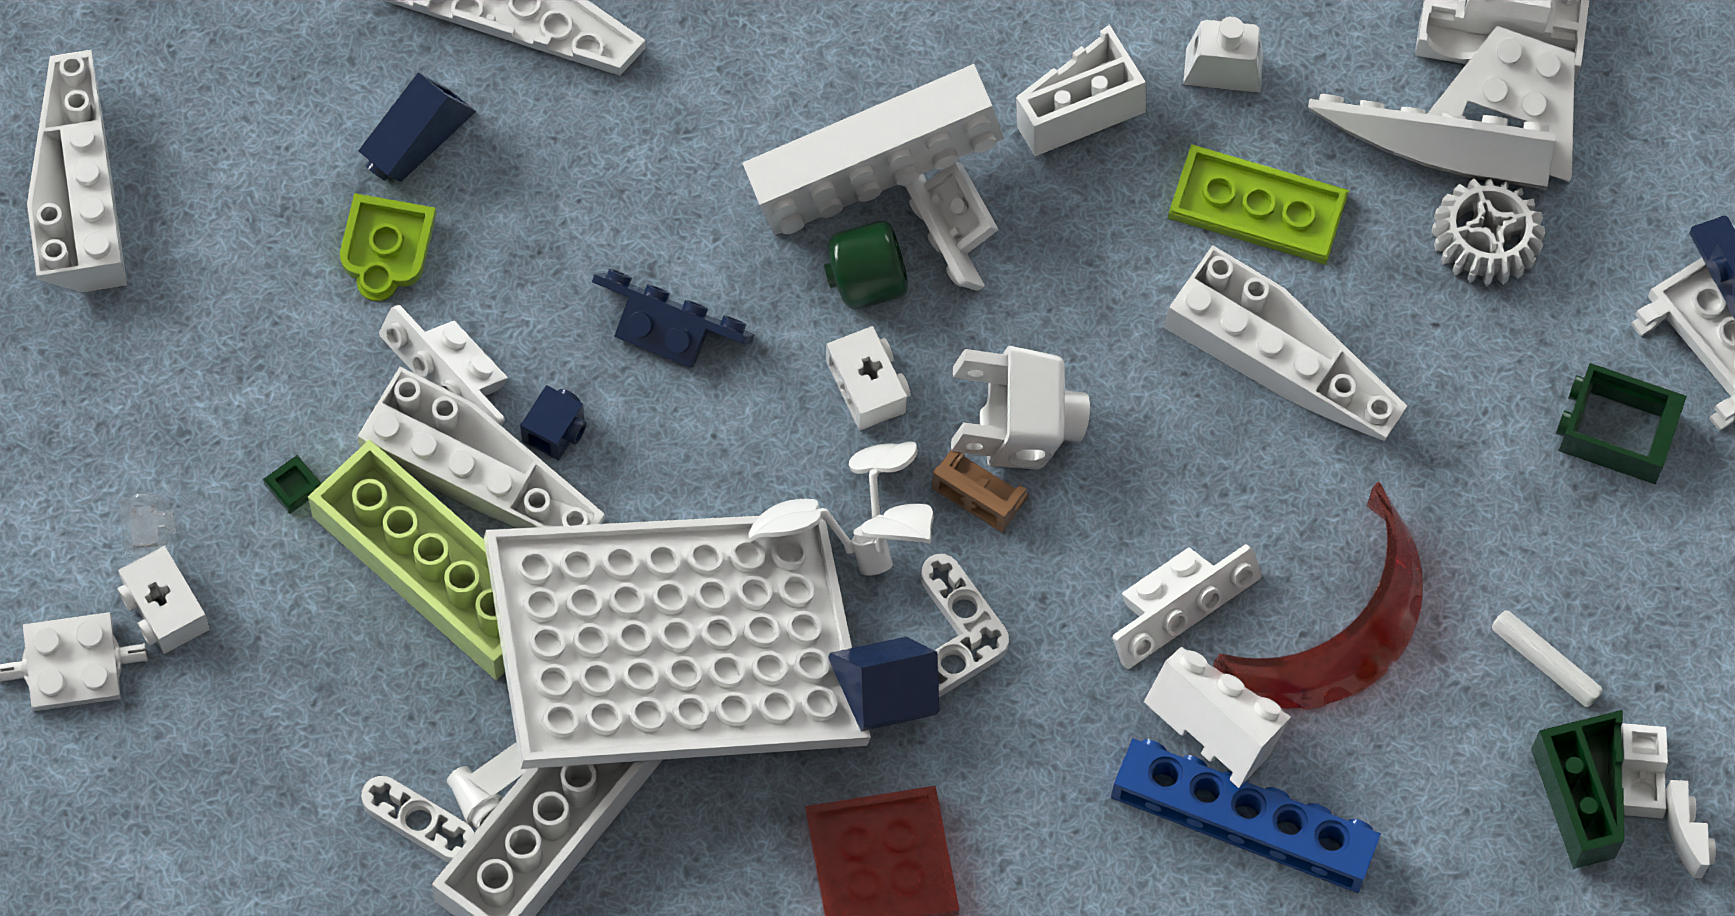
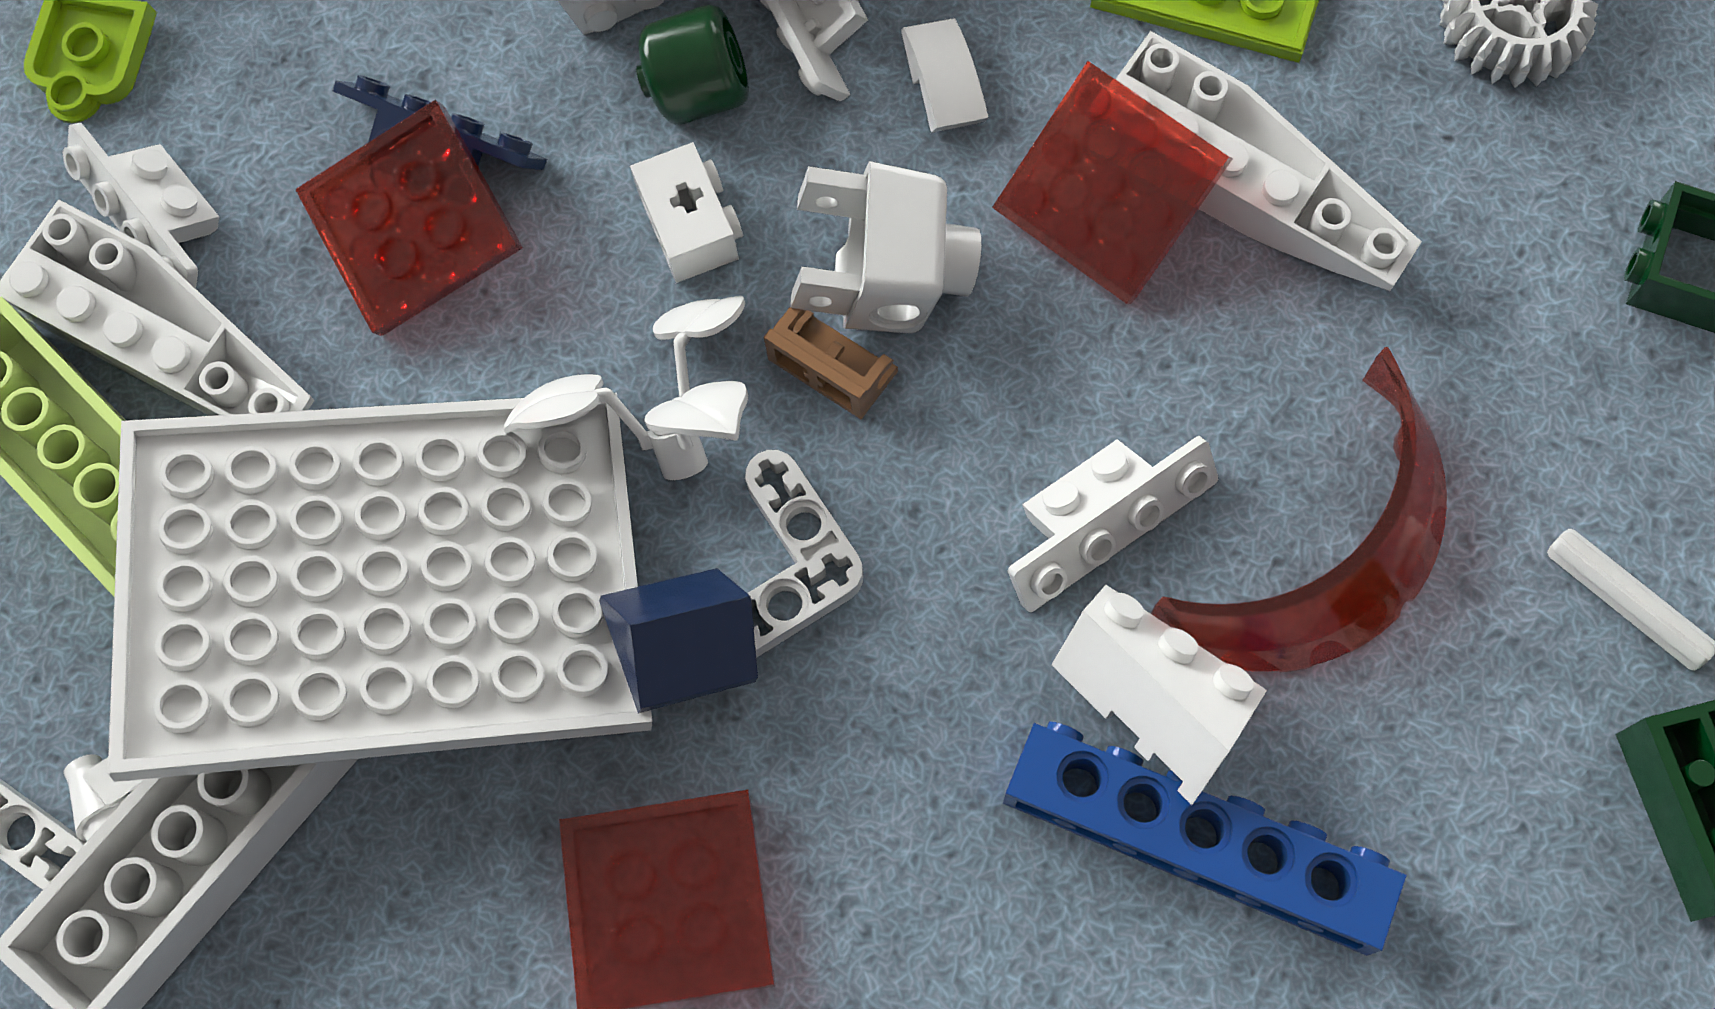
camera: 10 degrees right, 5 degrees up
dark blue brick [520,385,587,461] -> none
none -> clear red plate [295,99,523,336]
none -> white slope [901,18,989,133]
none -> clear red plate [992,61,1233,304]

